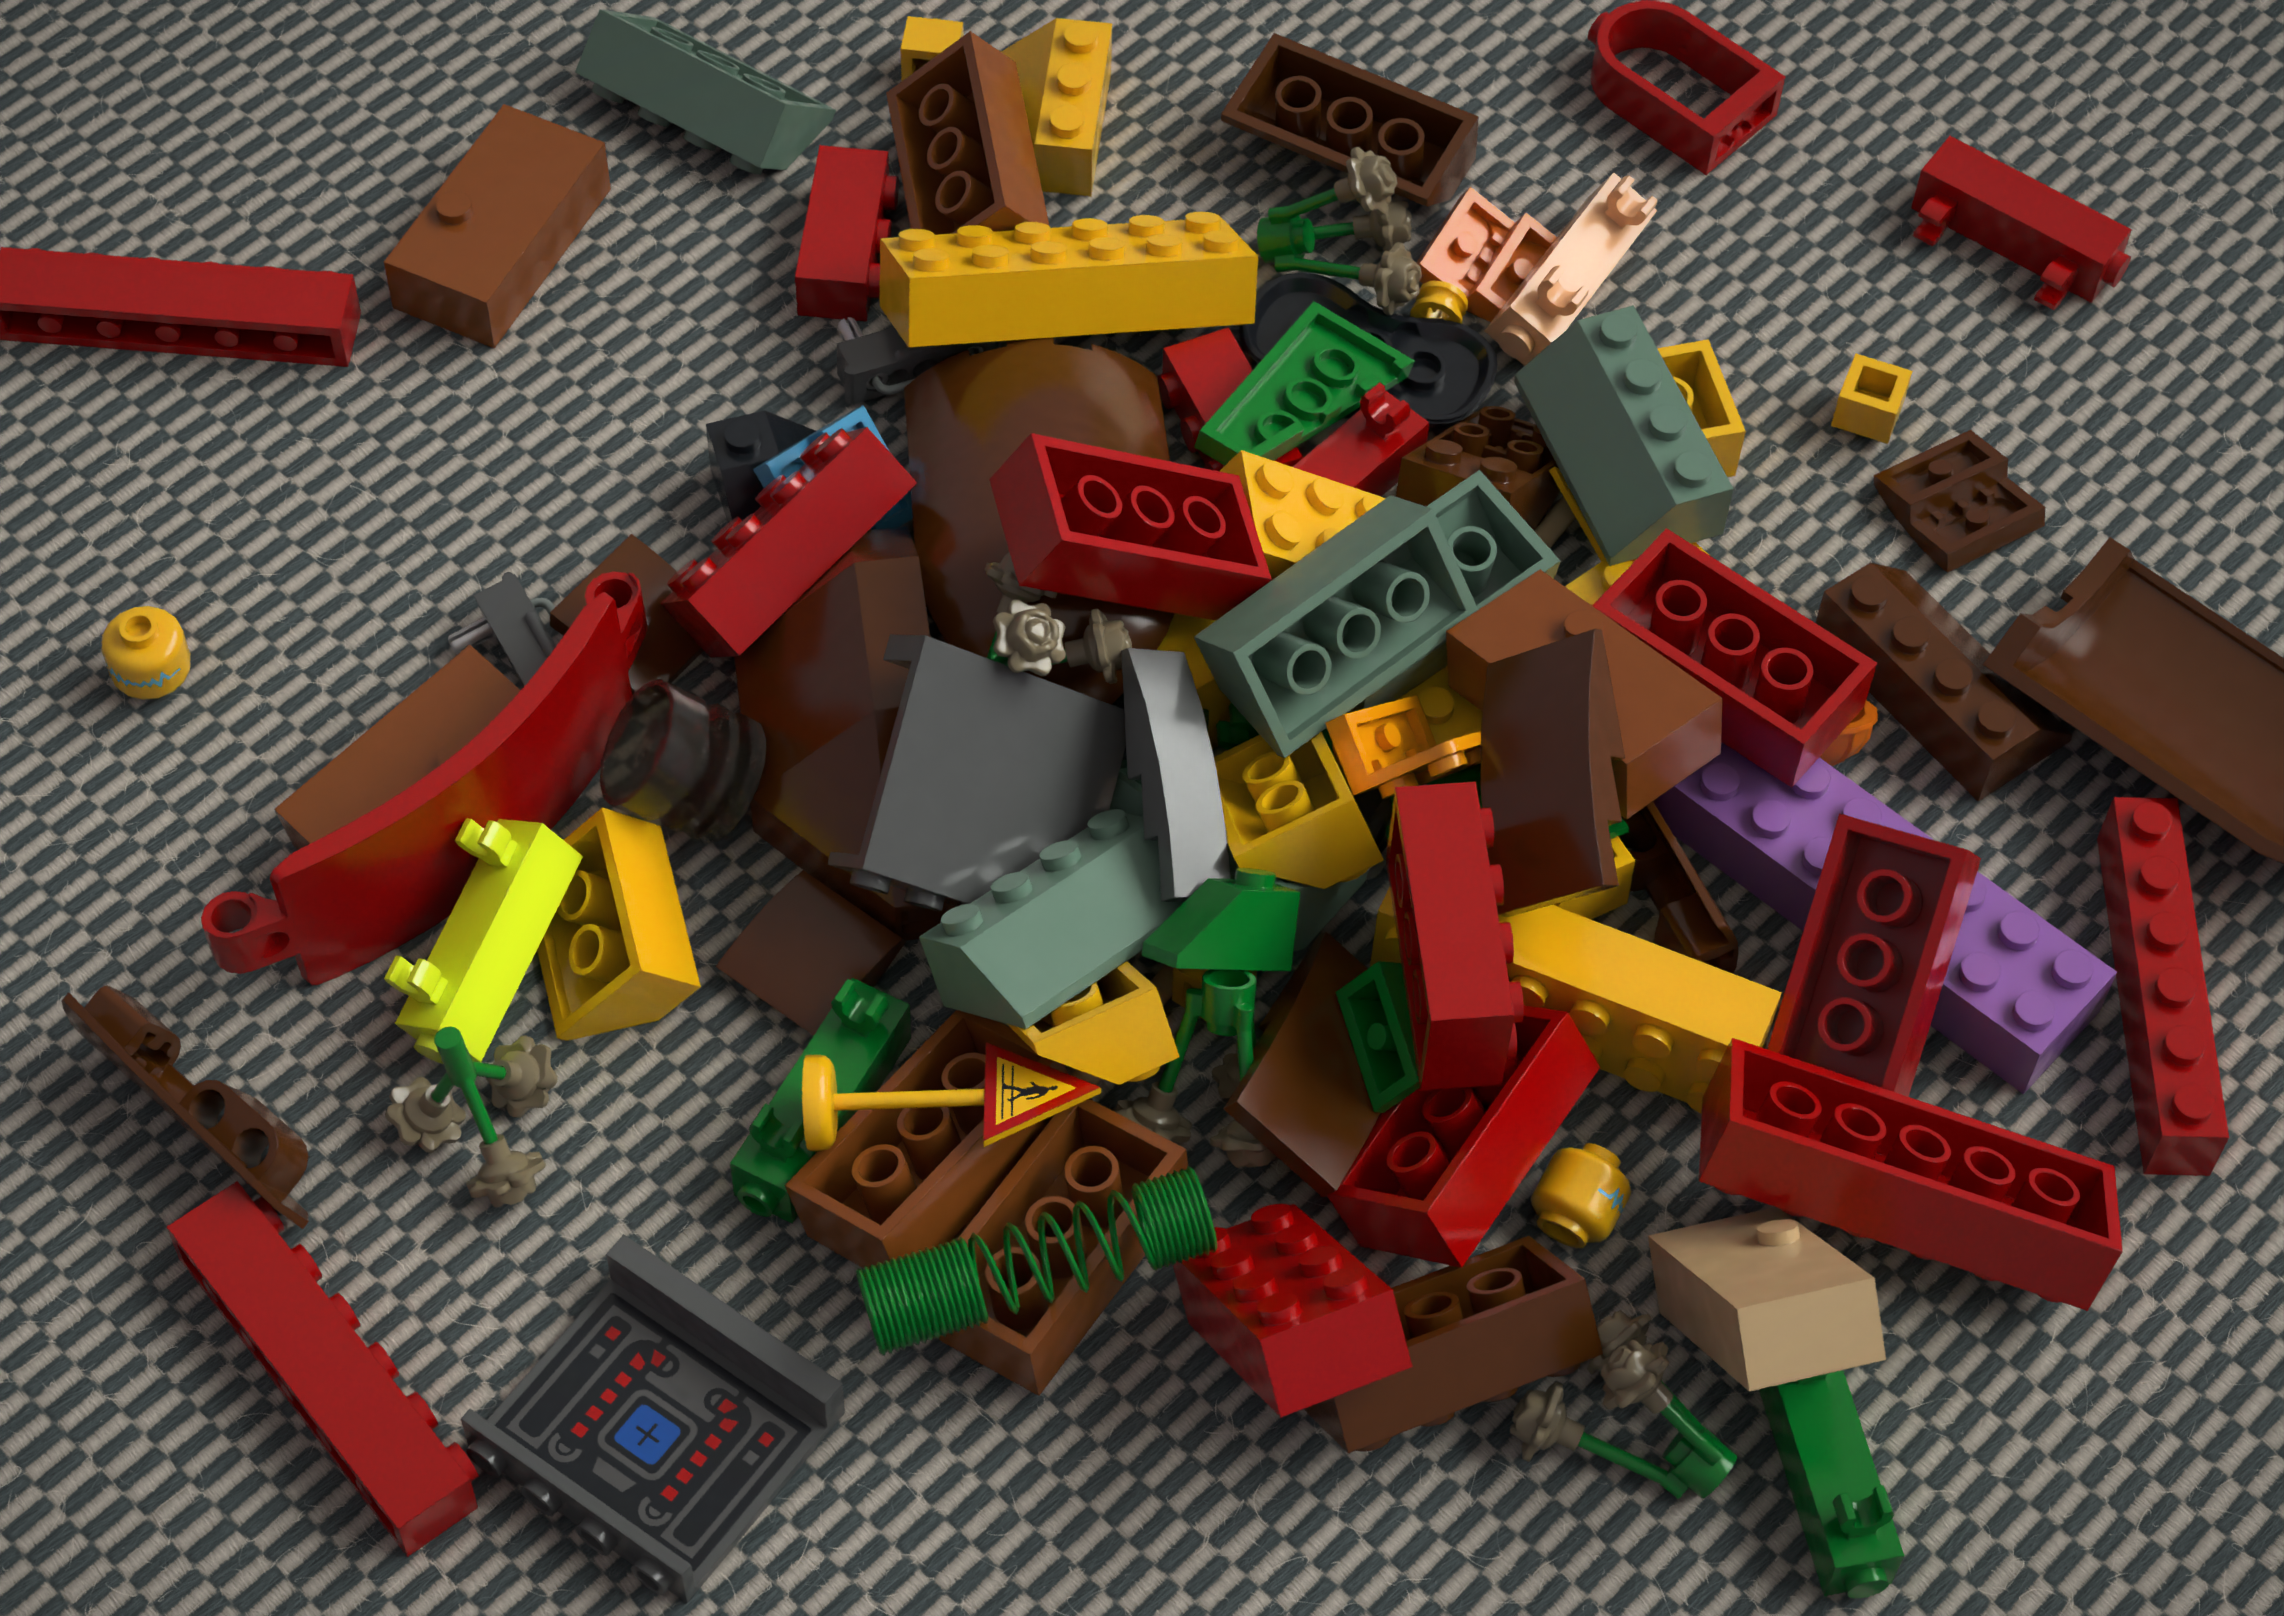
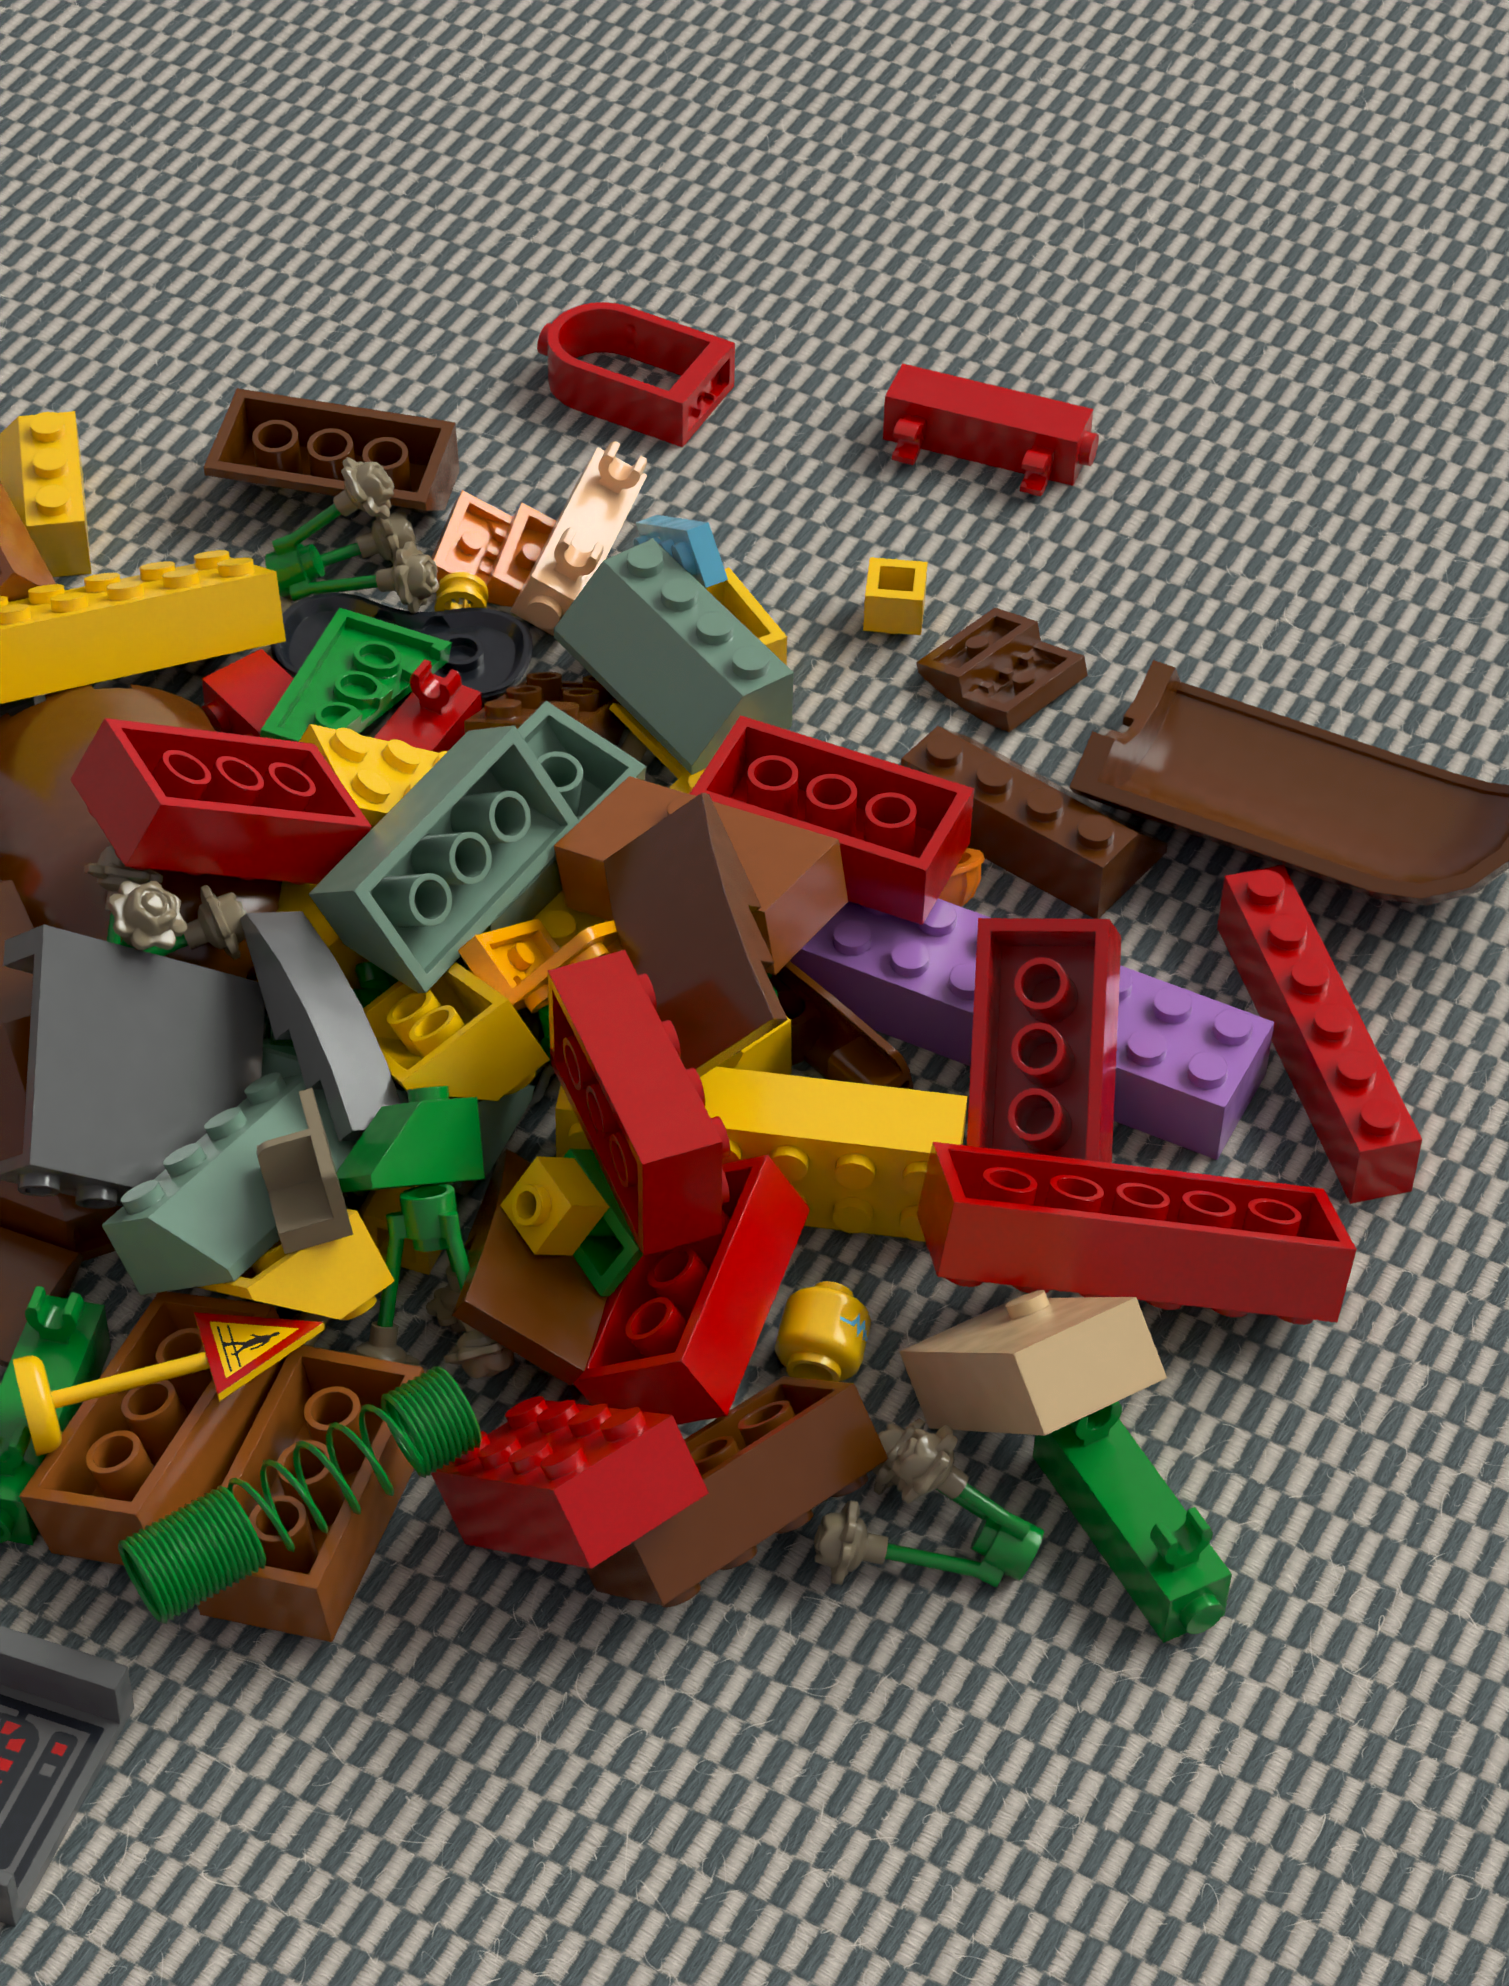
camera: 15 degrees left, 10 degrees down
none -> dark tan panel [256,1088,354,1254]
none -> yellow plate [500,1156,609,1256]
none -> medium azure plate [634,515,728,588]

